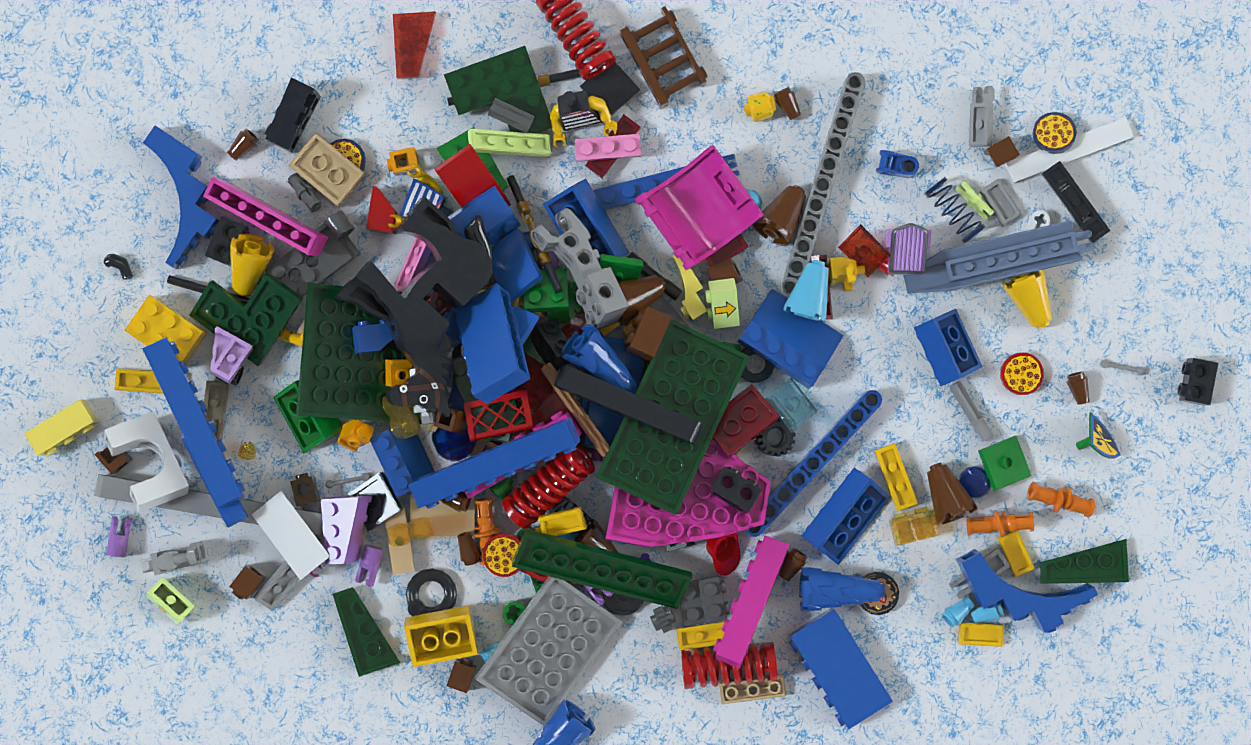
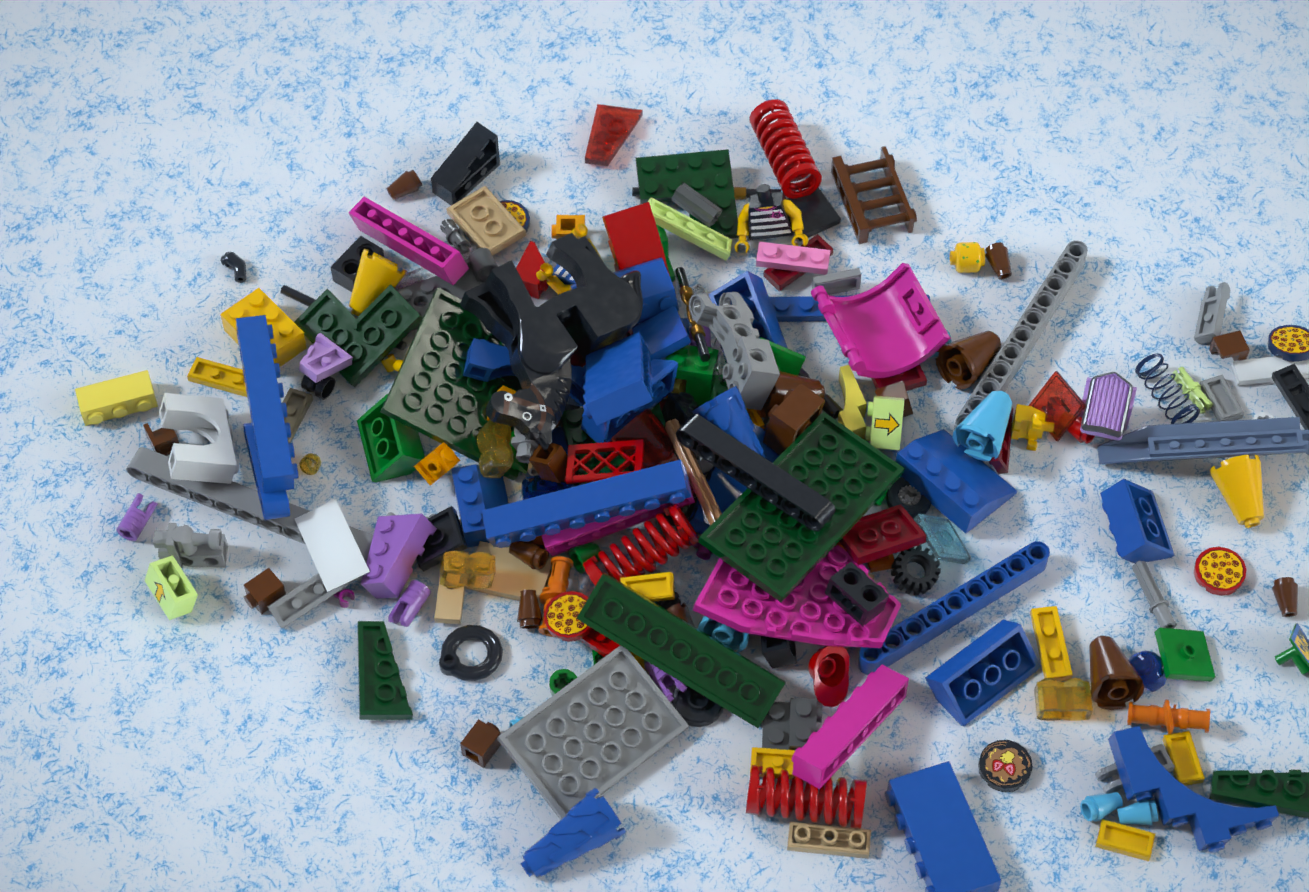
camera: 15 degrees right, 30 degrees down
blue arch [143,125,219,269] -> none
dark brown brick [290,473,321,507] -> none
yellow brick [404,605,478,667] -> none
dark grey gear [650,605,676,633] -> none
reddish brown cone [779,548,808,581] -> none
blue cone [799,567,885,611] -> none
blue piece [876,150,919,178] -> none
orange piece [1027,482,1095,518] -> none
none -> light grey tile [812,268,862,295]

